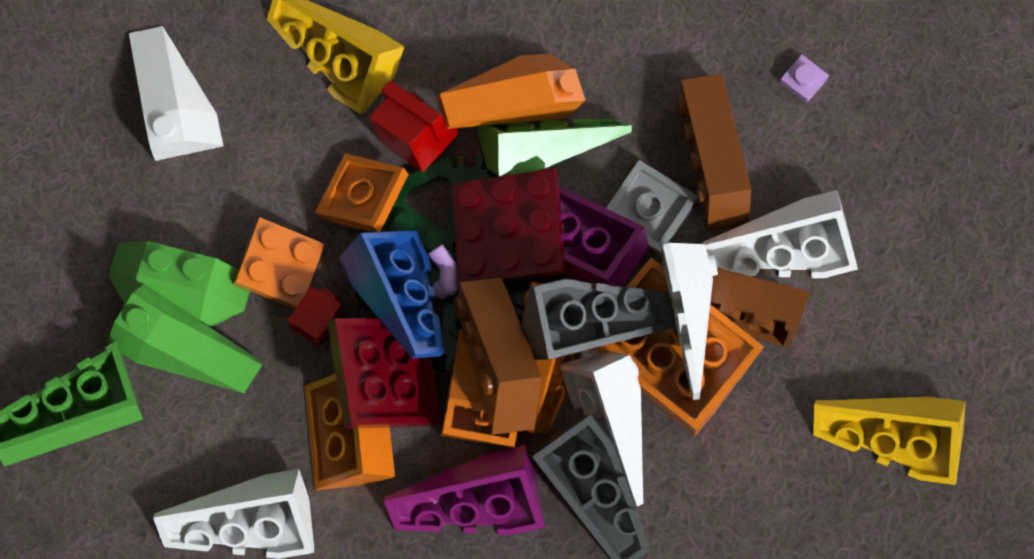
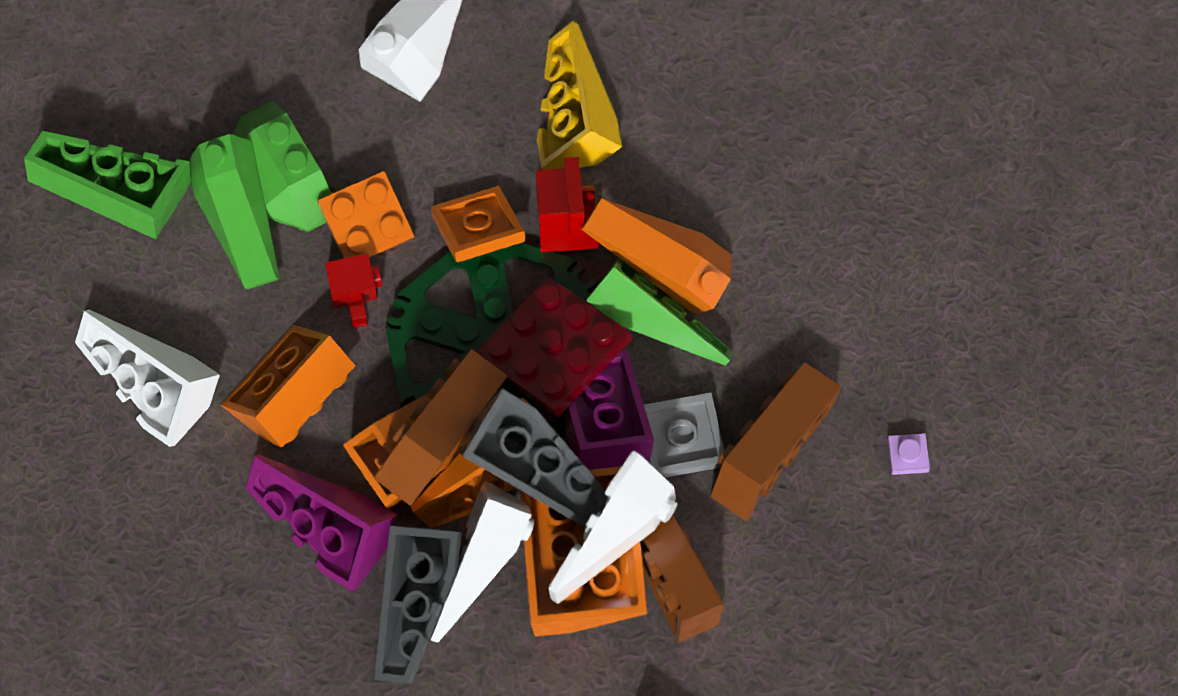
camera: 45 degrees right, 5 degrees down
dark red plate [327,318,442,429] -> none
blue wedge [339,230,444,359] -> none
lavender arm [428,244,458,299] -> none
white wedge [703,190,858,278] -> none

